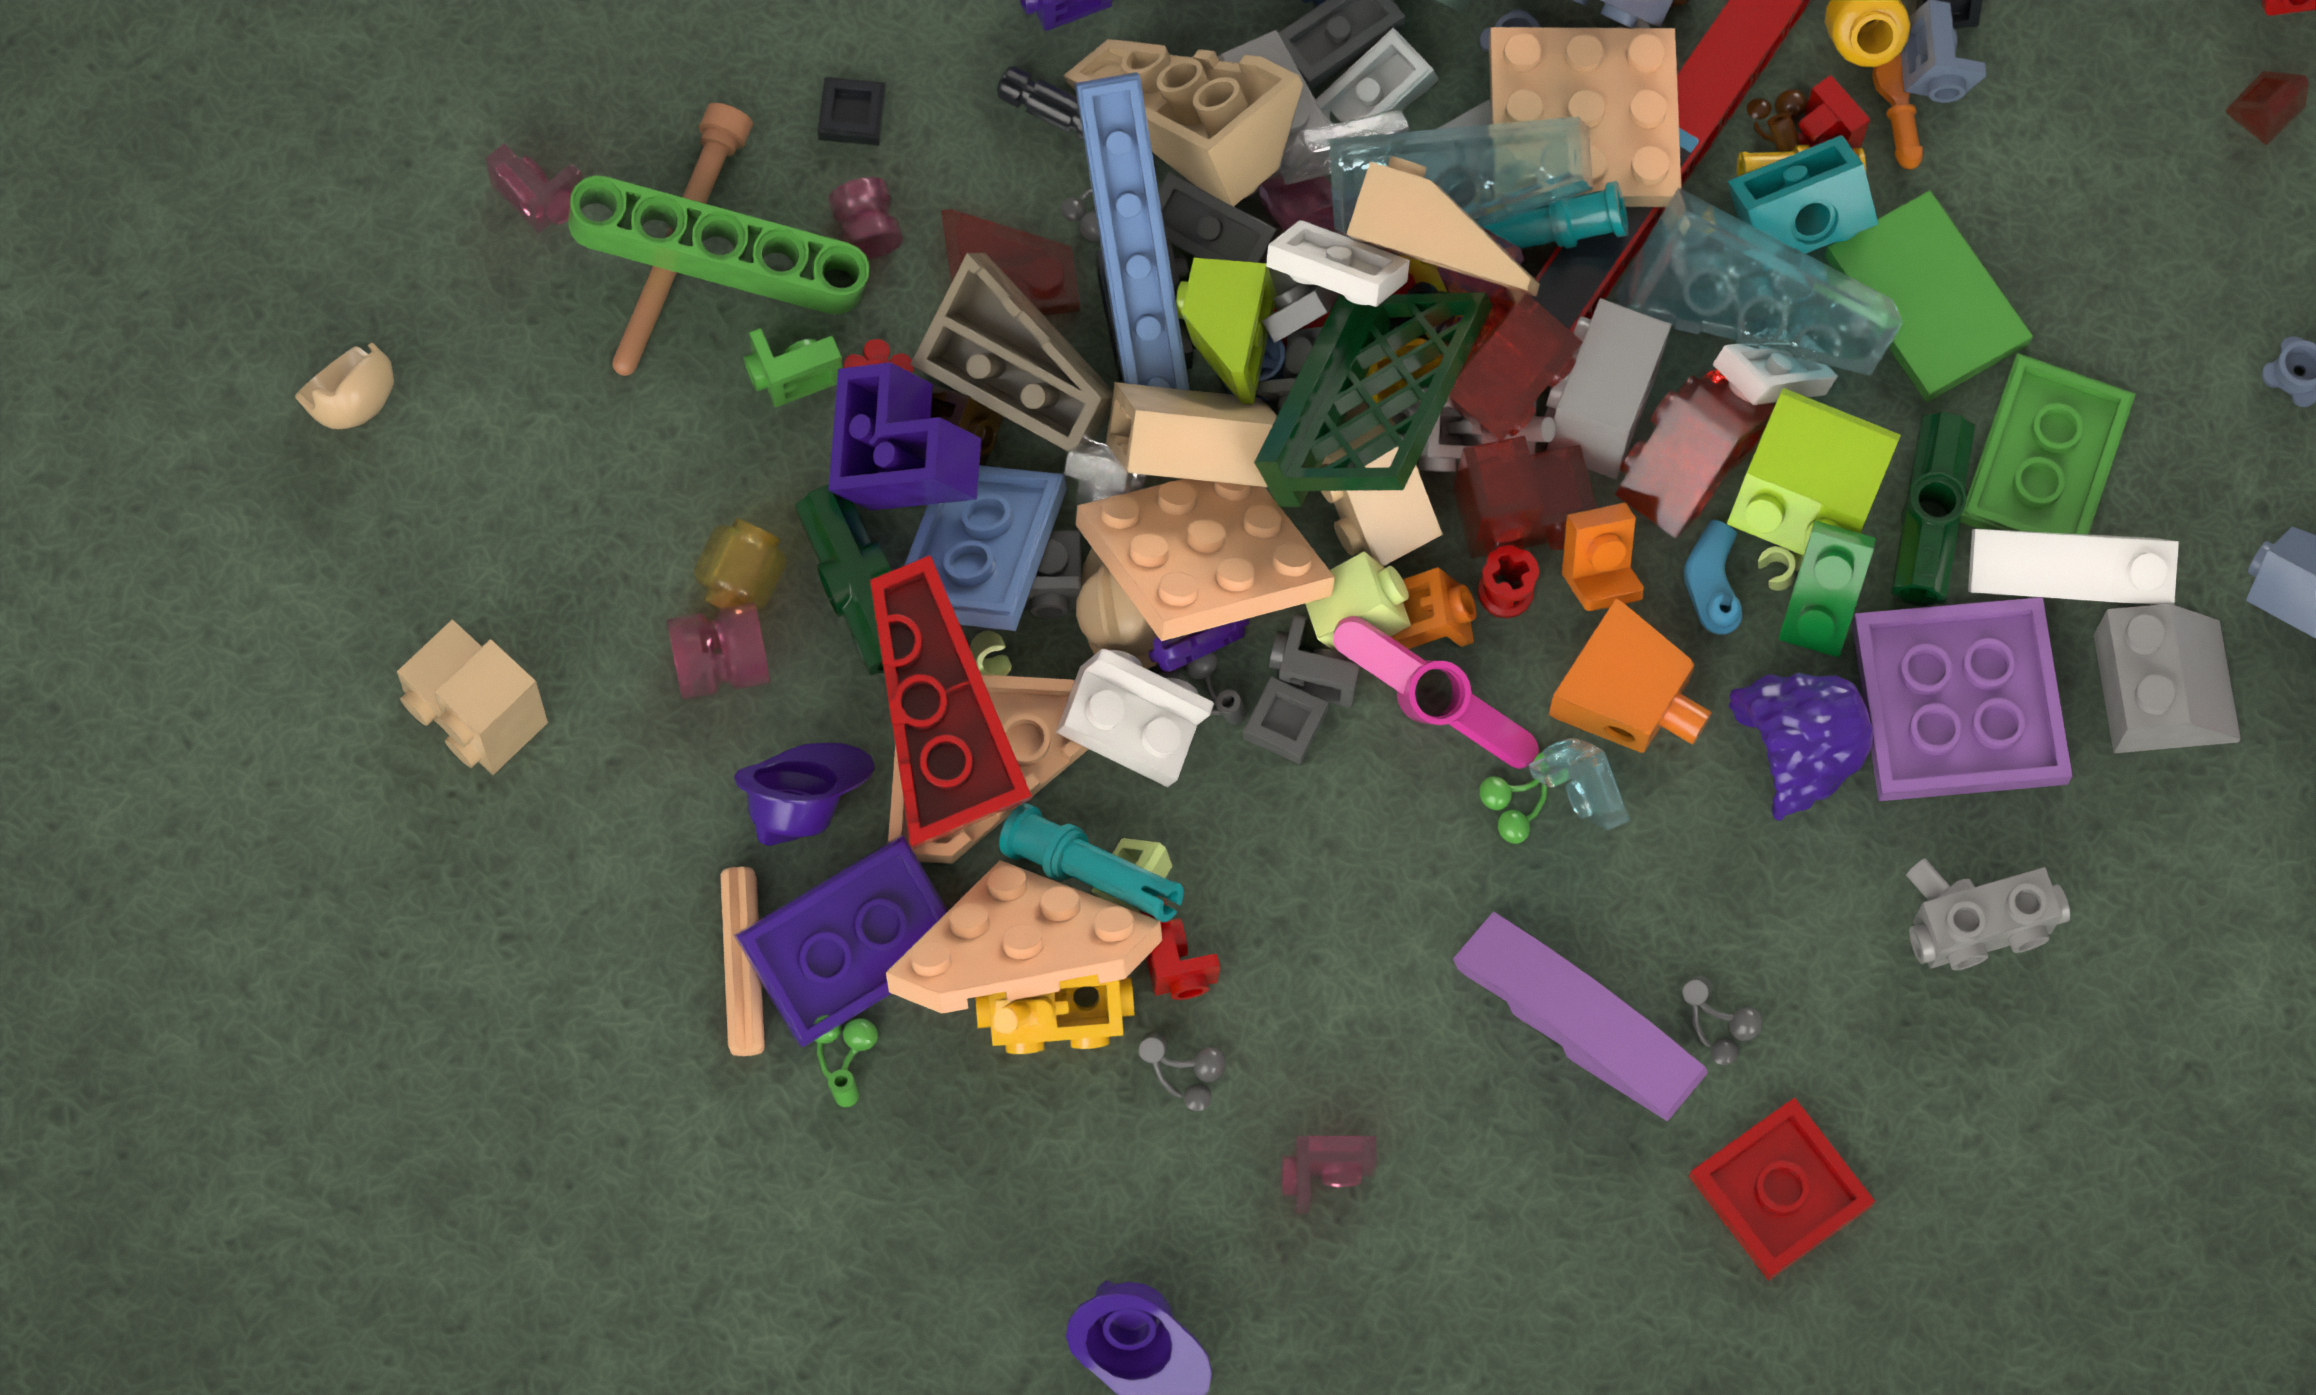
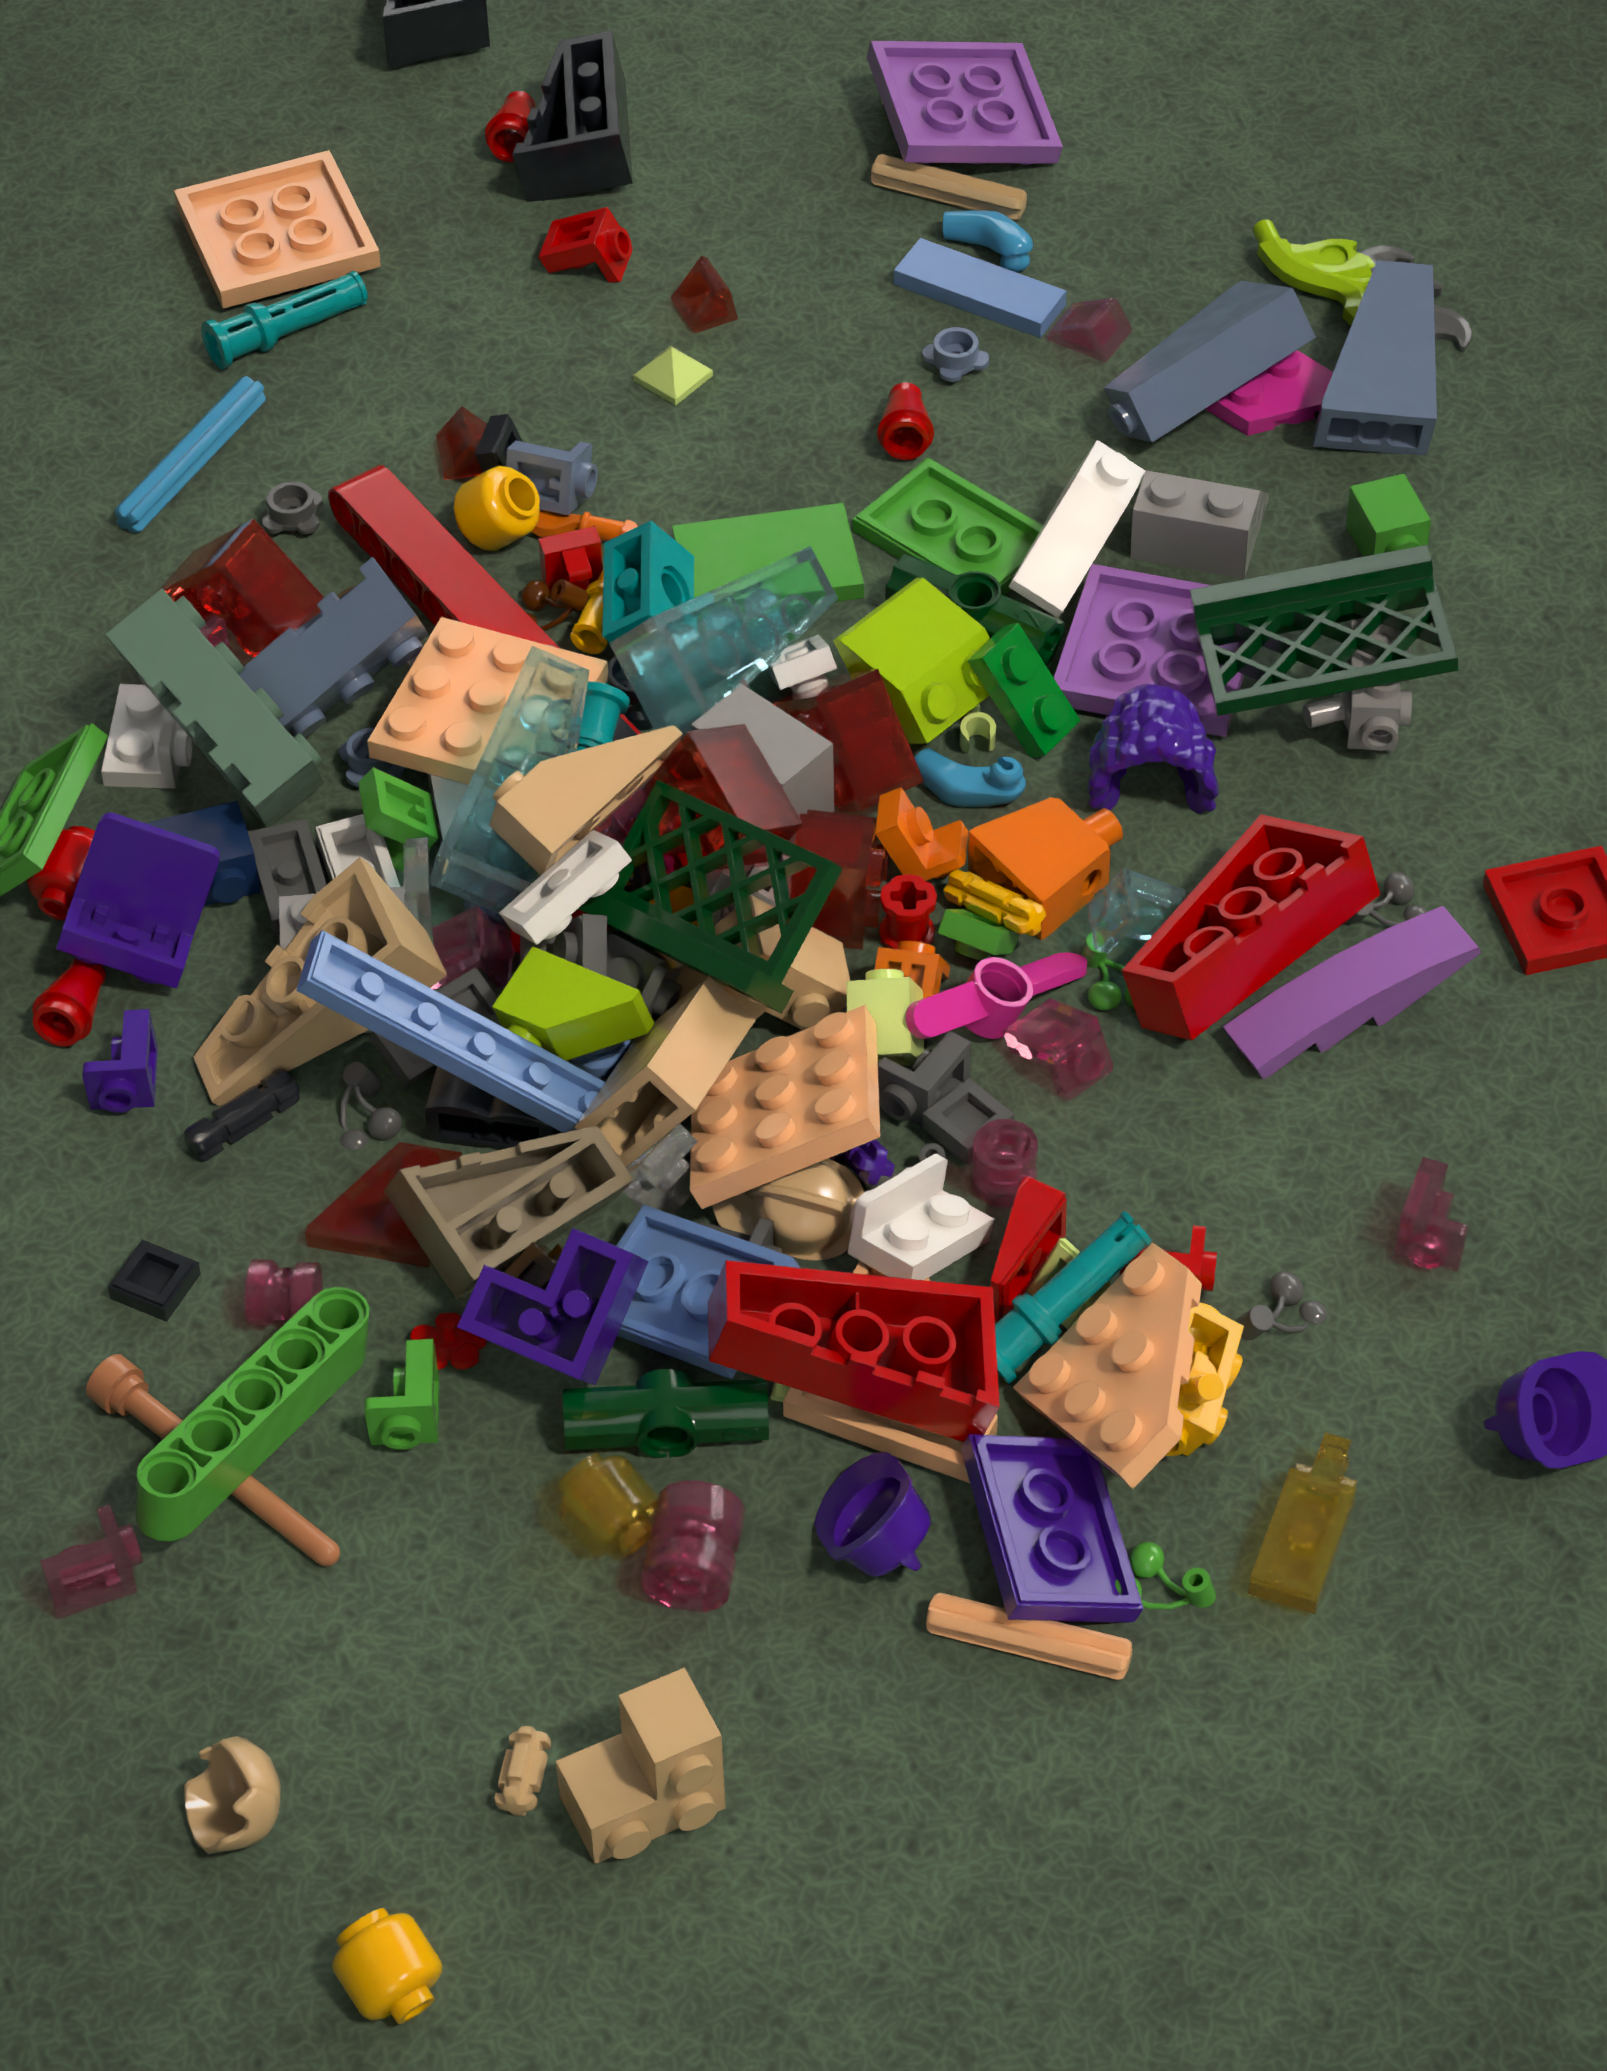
camera: 65 degrees left, 20 degrees down
none -> yellow head [332,1908,443,2024]
none -> bright green bracket [358,767,439,872]
none -> tan piece [495,1726,551,1816]
none -> yellowish green slope [633,346,713,406]
none -> red cone [877,382,934,460]
none -> bright green plate [938,909,1020,960]
none -> yellow axle [943,869,1046,937]
none -> clear pink wheel [973,1119,1038,1208]
none -> red slope [991,1176,1067,1322]
none -> clear pink bracket [1003,998,1113,1100]
none -> red wedge [1122,815,1381,1040]
none -> dark green fence [1190,545,1459,716]
none -> clear yellow hinge [1248,1432,1357,1614]
none -> bright green brick [1346,474,1431,557]

